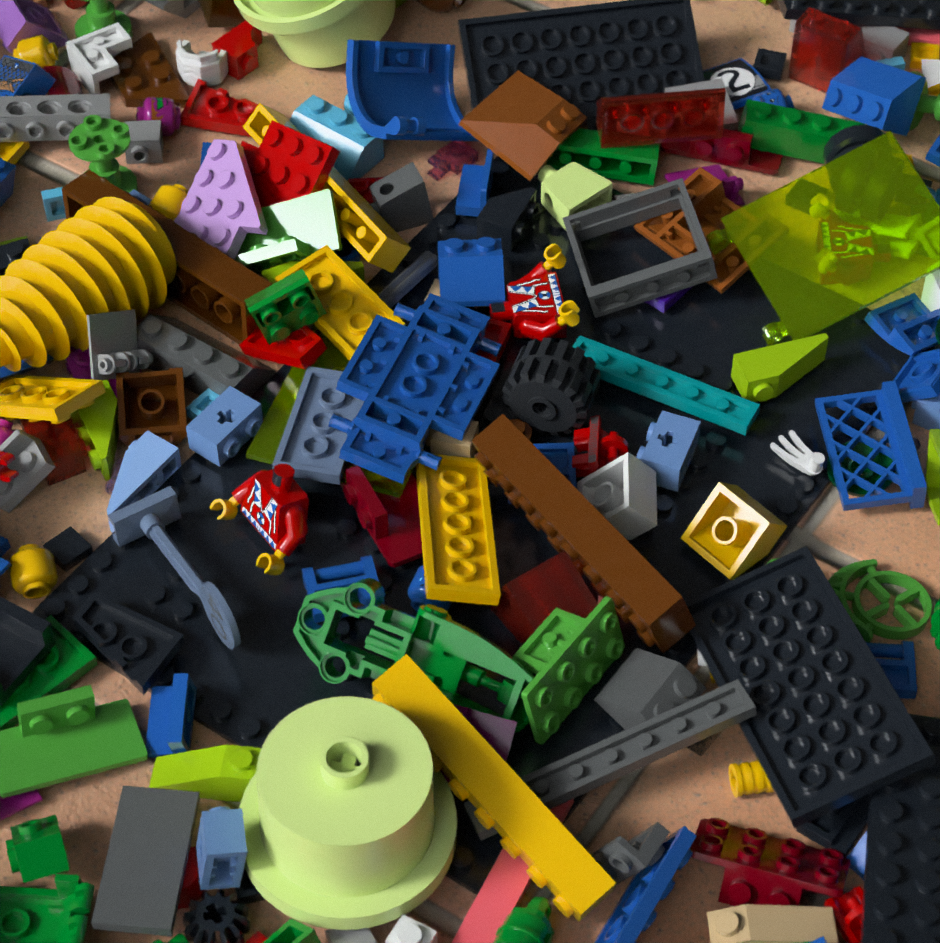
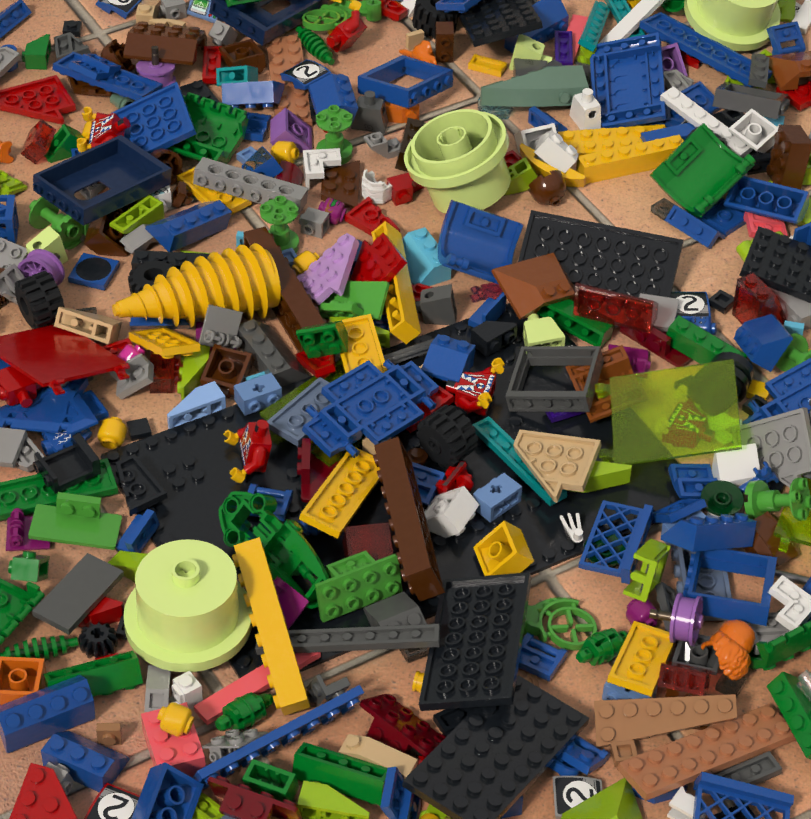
camera: 25 degrees right, 5 degrees down
sand blue piece [108,486,241,650] -> none
medium blue brick [196,806,247,890] -> none
none -> tan wing [513,429,601,503]

